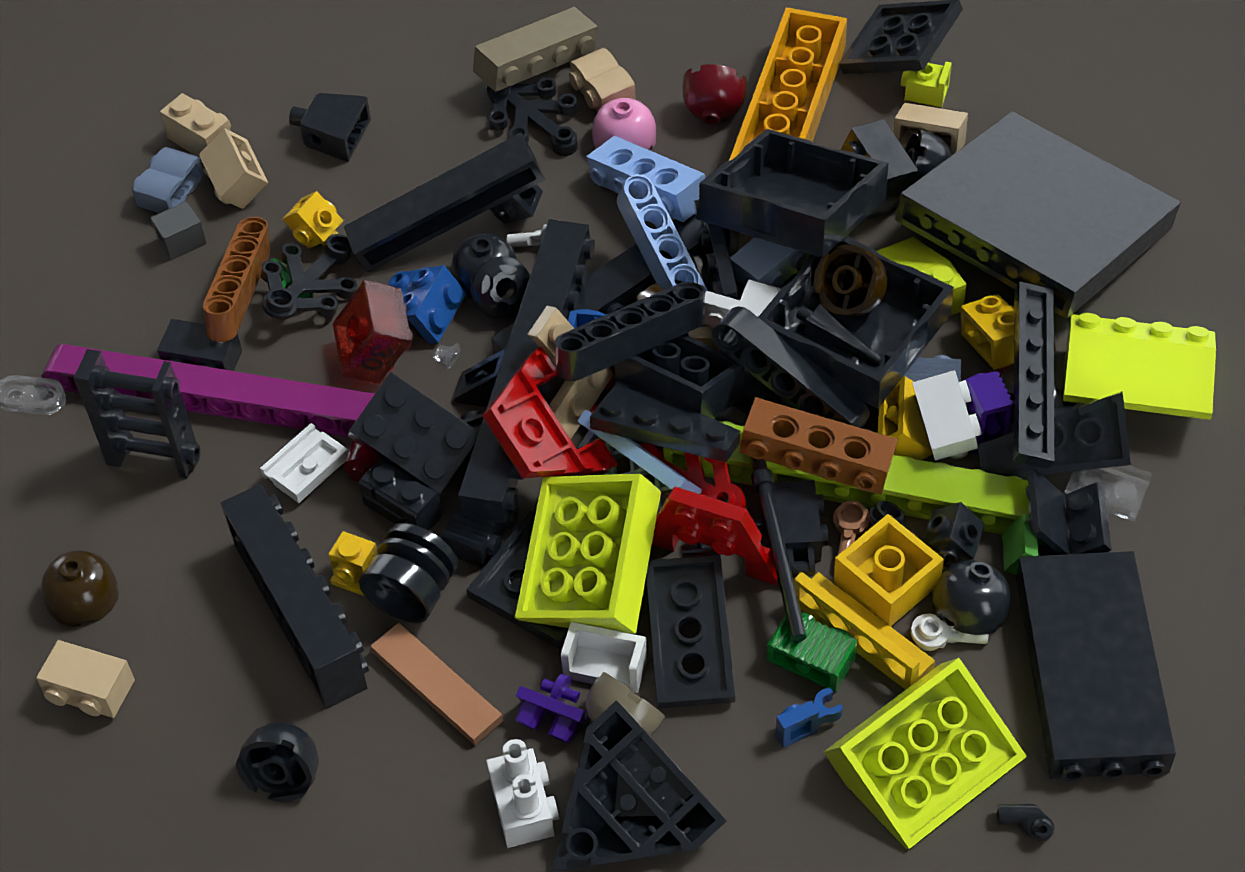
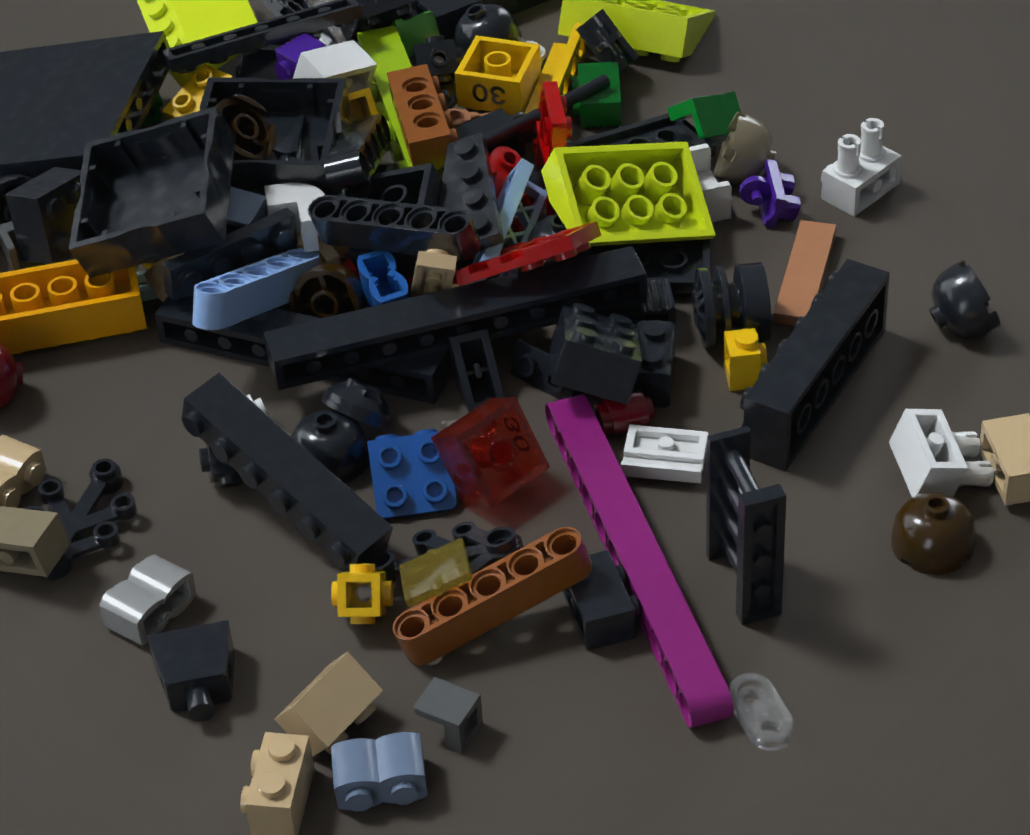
camera: 120 degrees left, 10 degrees down
black wedge [552,700,727,872] -> none
light blue brick [586,135,705,222] -> none
bright pink cylinder [592,98,656,149] -> none
blue plate [776,688,843,748] -> none
none -> light grey brick [99,554,197,645]
none -> clear yellow piece [399,537,473,608]
none -> black hips [576,9,639,72]
none -> green panel [667,91,741,140]
none -> white brick [889,409,994,497]

